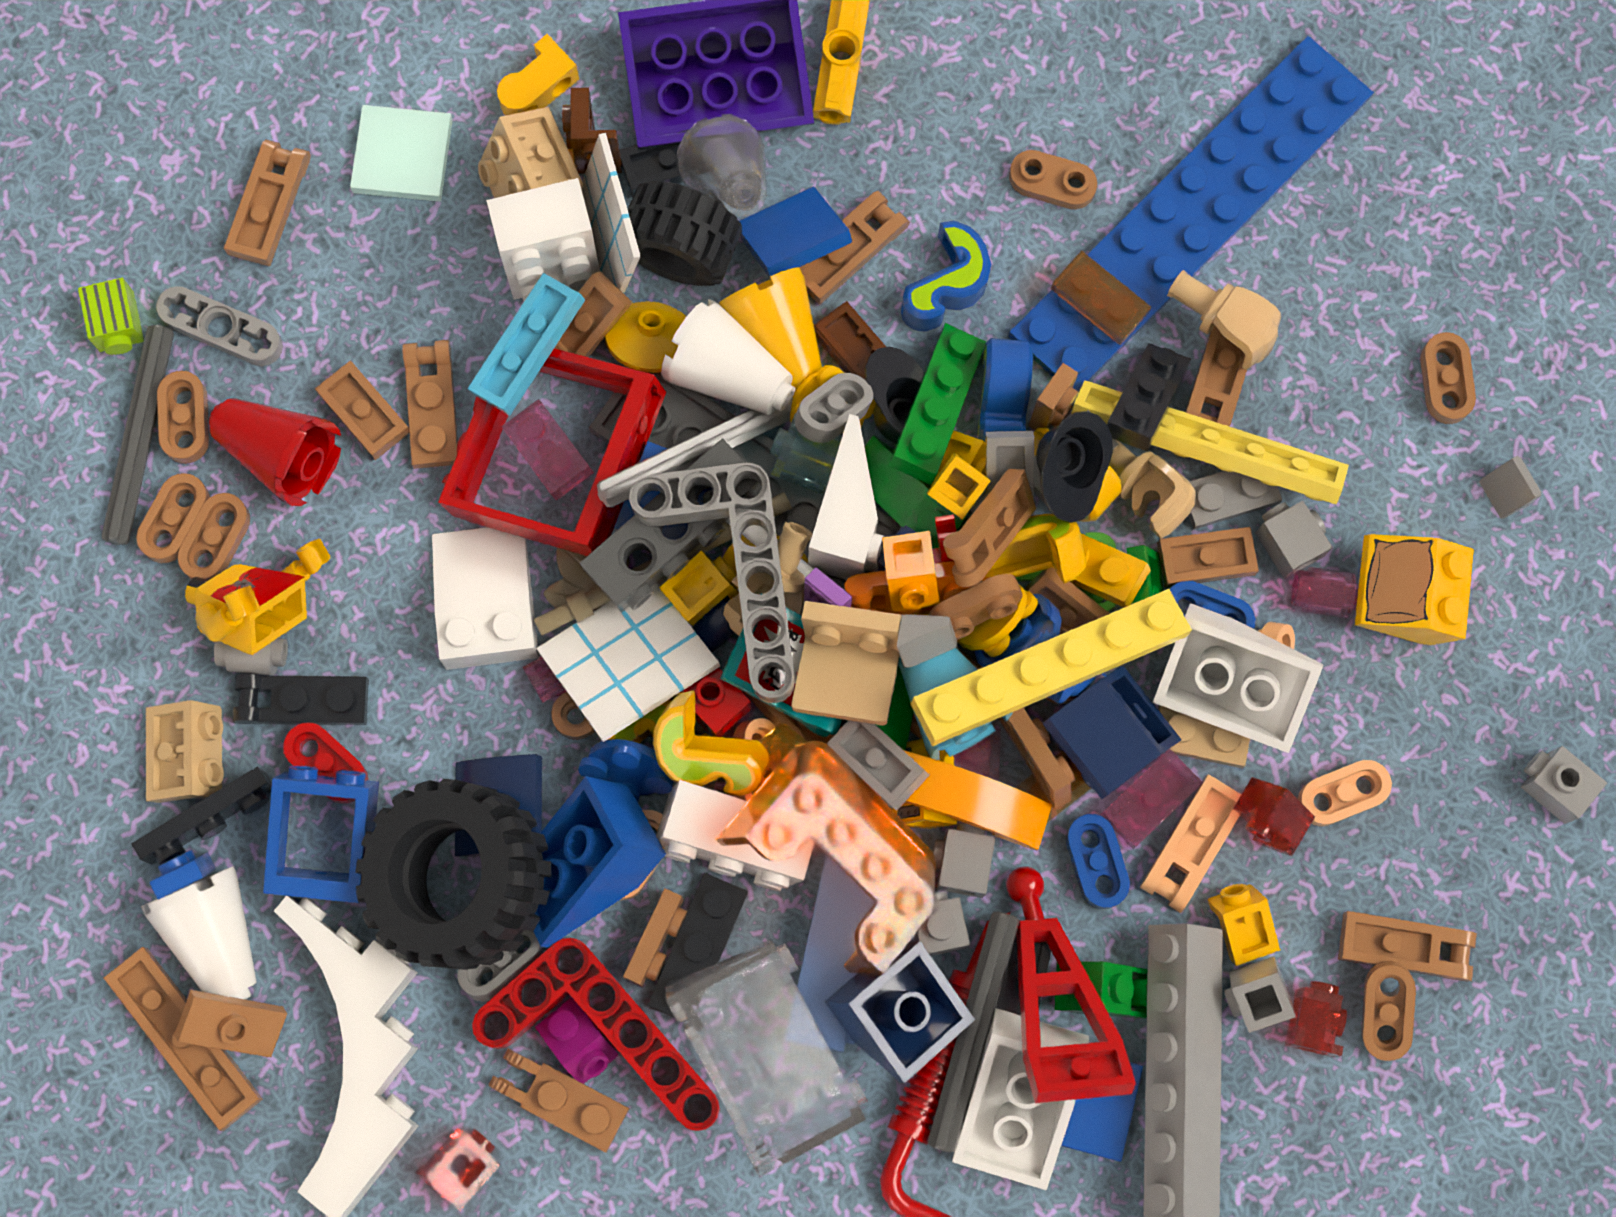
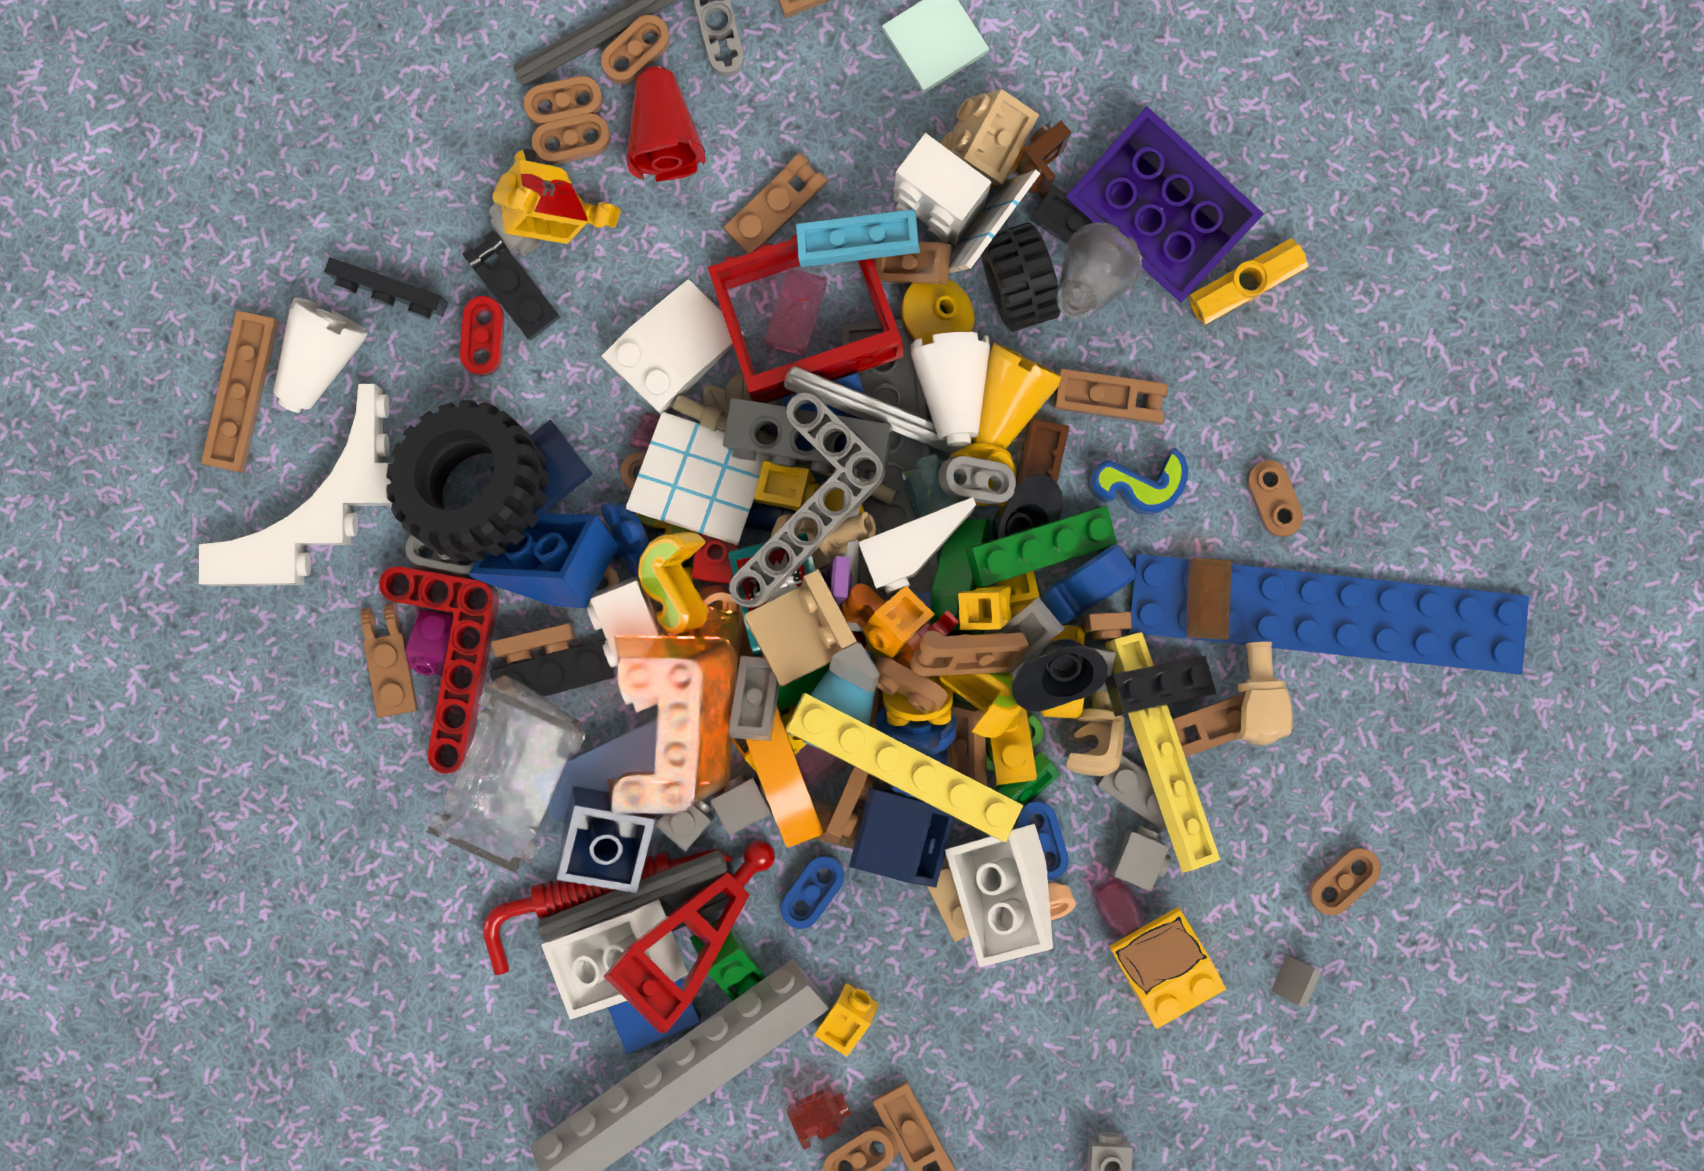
camera: 55 degrees right, 10 degrees up
tan bracket [146,700,224,803] -> none
blue plate [149,850,216,900] -> none
medium nougat plate [175,990,287,1057] -> none
blue window [263,766,379,903] -> none
medium nougat plate [315,360,410,460] -> none
clear red brick [415,1128,500,1211] -> none
yellow leg [497,34,579,116] -> none
blue tile [739,187,852,279] -> none
clear pink plate [1100,749,1203,849] -> none
light nougat plate [1139,774,1249,913] -> none
medium nougat plate [1157,527,1259,588] -> none
light grey brick [1224,956,1295,1033] -> none
clear red brick [1233,777,1315,857] -> none
light nougat plate [1297,760,1392,826] -> none

